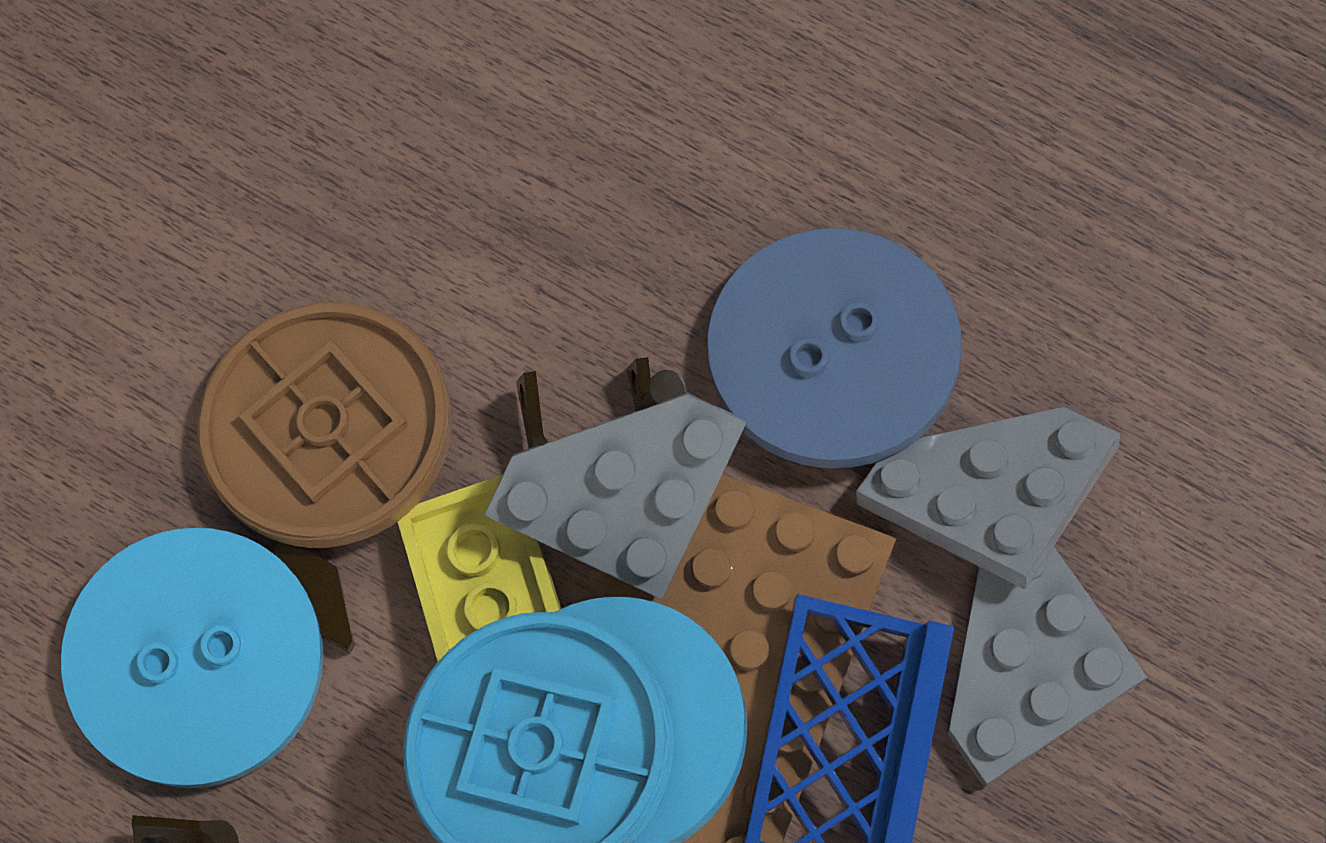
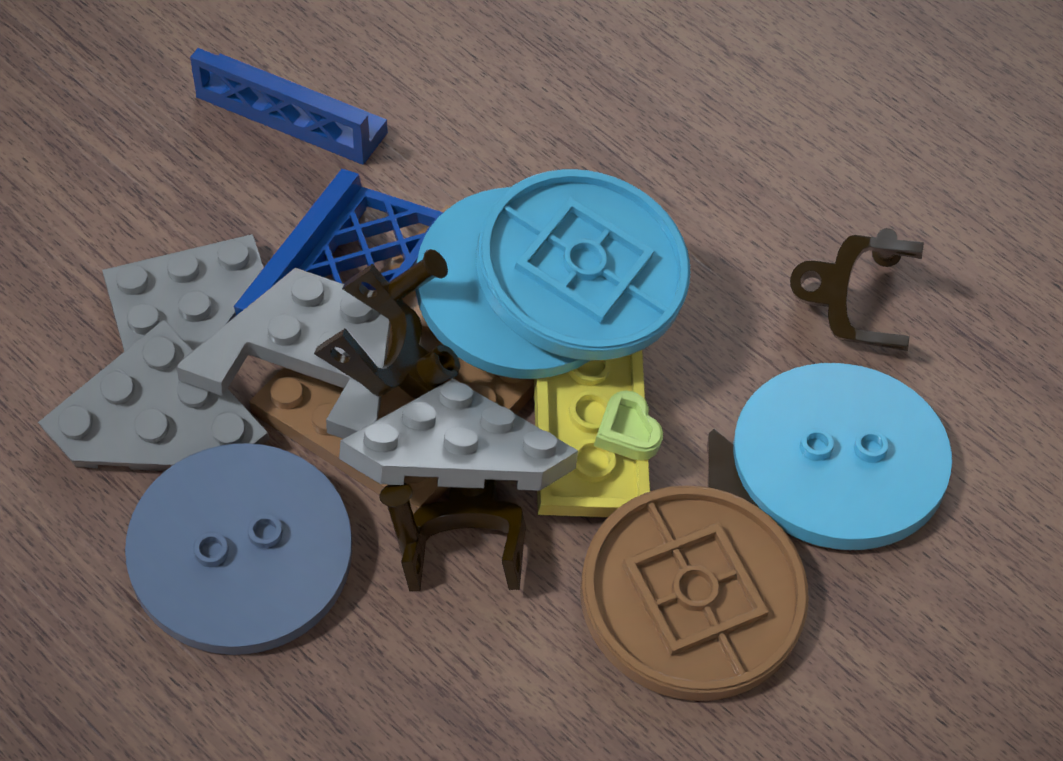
camera: 165 degrees left, 20 degrees down
none -> light grey wing [177,268,391,439]
none -> dark brown piece [314,249,460,399]
none -> yellowish green tile [594,390,663,461]

